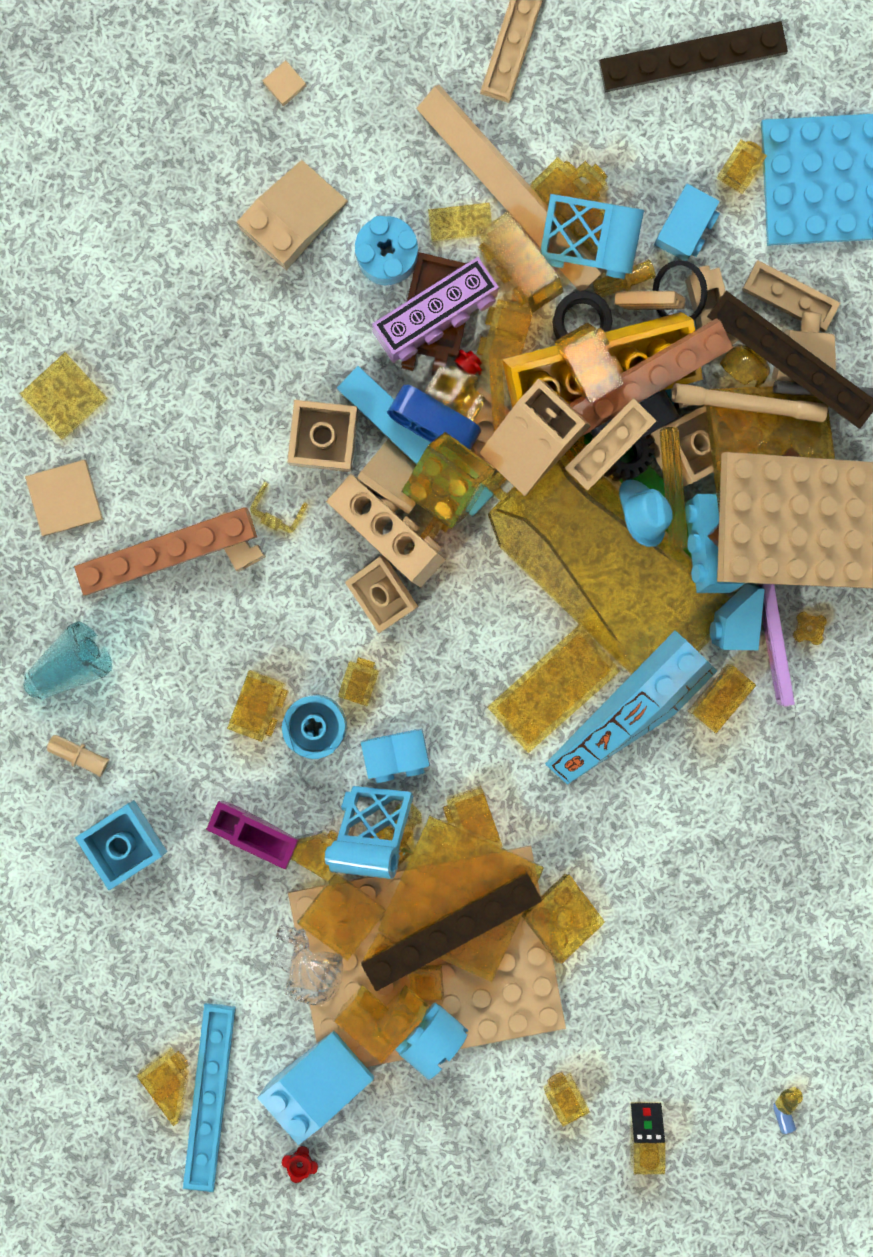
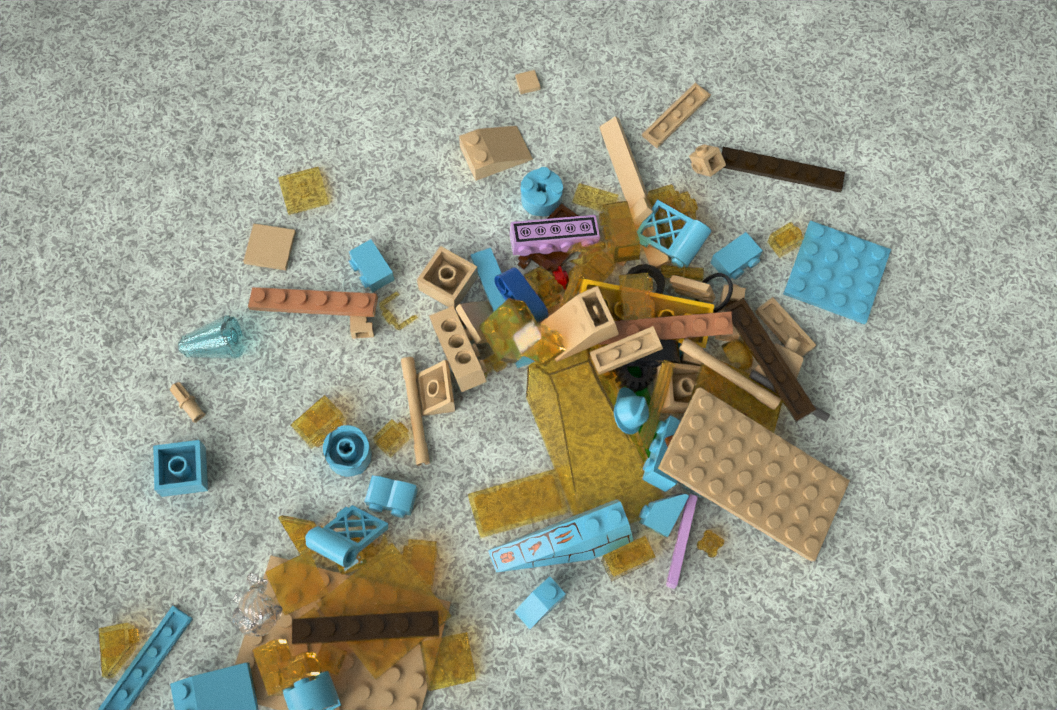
camera: 25 degrees right, 20 degrees down
magenta slope [206,801,299,869] -> none
none -> medium azure brick [348,239,394,293]
none -> tan piece [401,357,430,466]
none -> clear yellow brick [512,320,566,366]
none -> medium azure slope [514,577,566,629]
none -> clear yellow bar [567,241,606,265]
none -> tan tile [628,197,653,226]
none -> tan brick [689,144,726,177]

